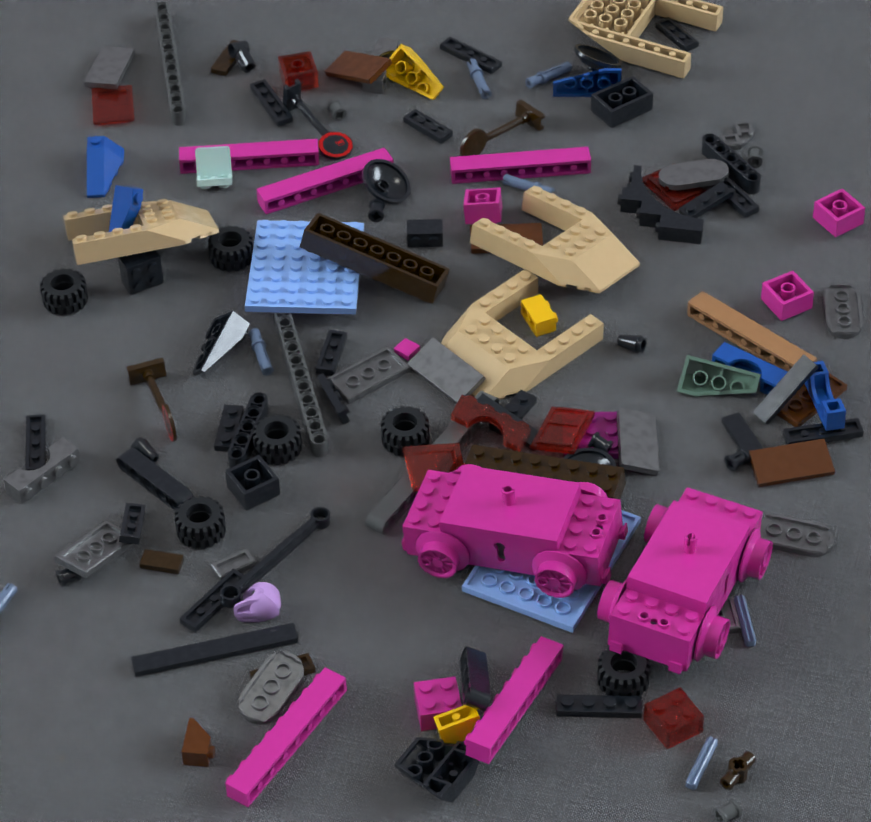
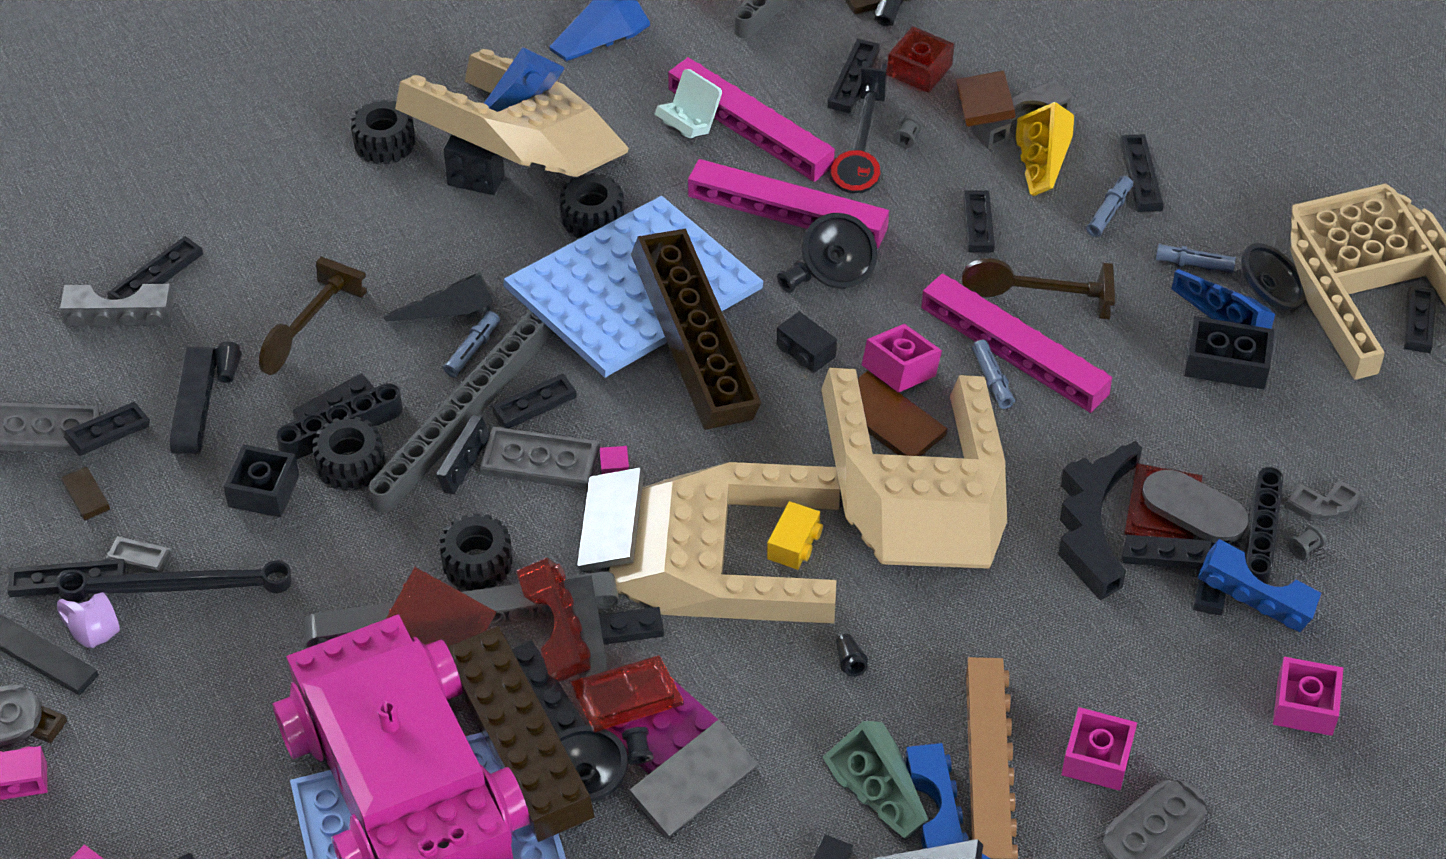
camera: 45 degrees right, 5 degrees up
black tyre [174,496,226,549] -> none
none -> blue arch [1198,539,1321,632]

